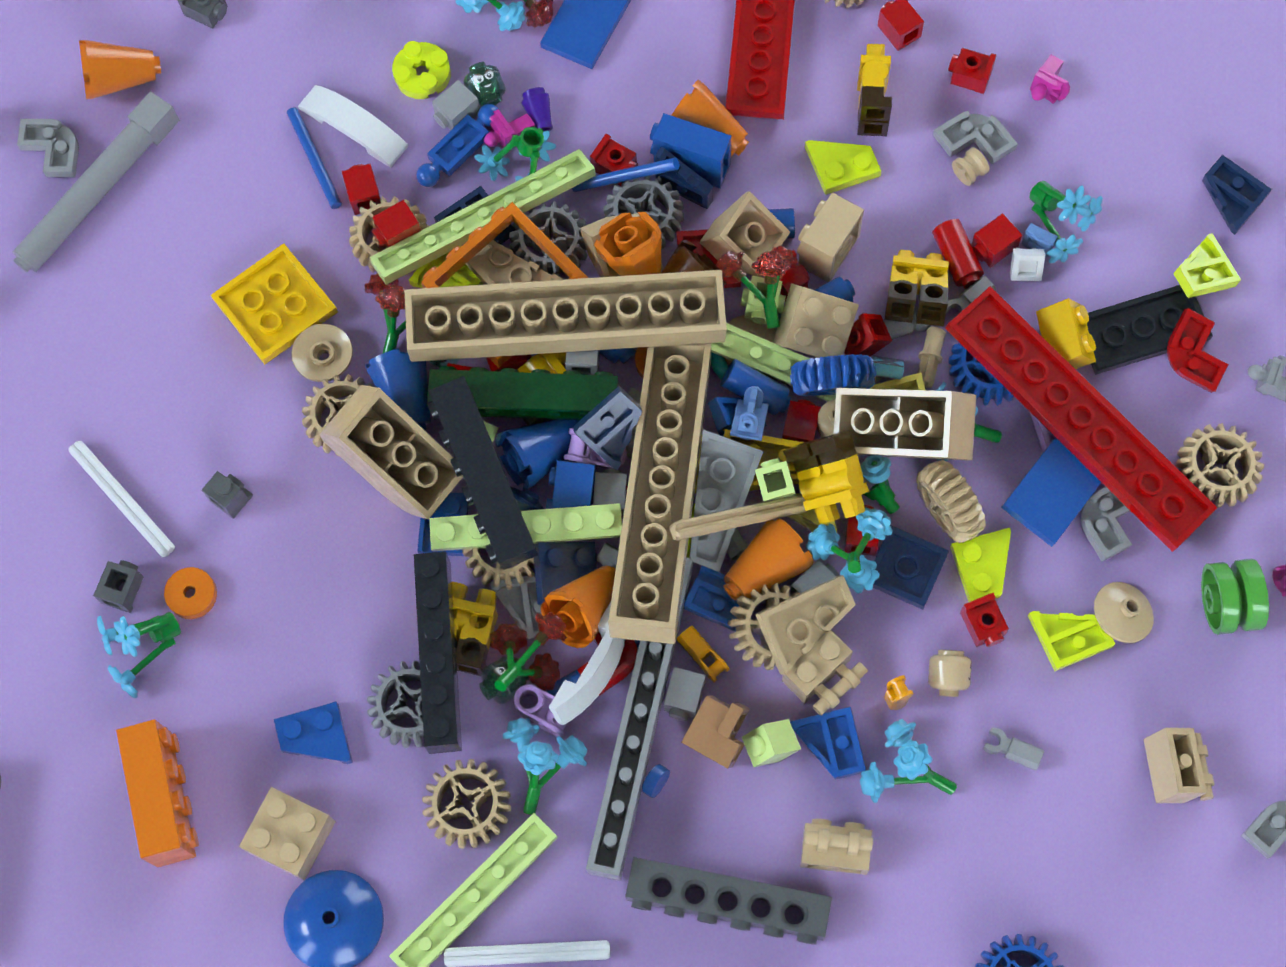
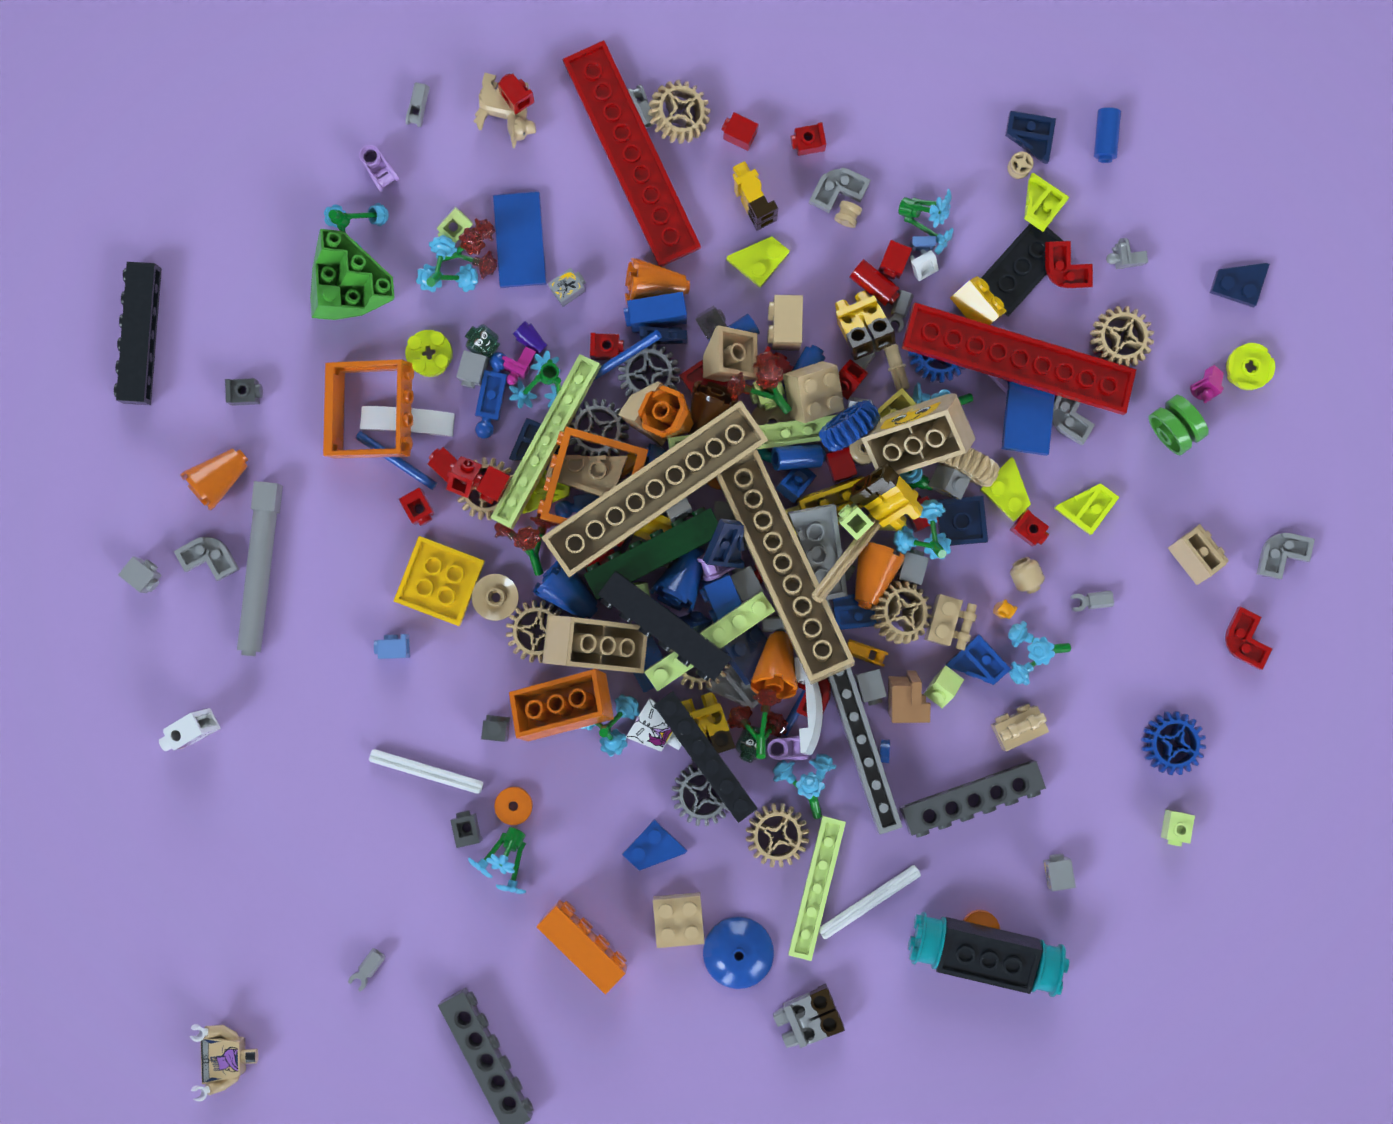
camera: 35 degrees left, 15 degrees up
medium blue hinge [730,386,769,441] -> none
tan wing [755,575,856,675] -> none
medium azure tile [873,355,904,380] -> none
dark pink piece [1029,54,1070,104] -> none
tan dish [1094,582,1154,643] -> none
none -> orange window [323,359,414,459]
none -> medium blue brick [374,634,410,659]
none -> red brick [399,488,435,526]
none -> red brick [446,456,483,498]
none -> orange brick [509,669,614,742]
none -> light grey brick [548,268,586,307]
none -> medium azure plant [581,694,640,757]
none -> white torso [626,698,682,751]
none -> clear smoke brick [695,305,728,339]
none -> light grey brick [928,465,971,500]
none -> tan wheel [1007,151,1034,179]
none -> red plate [1225,607,1272,670]

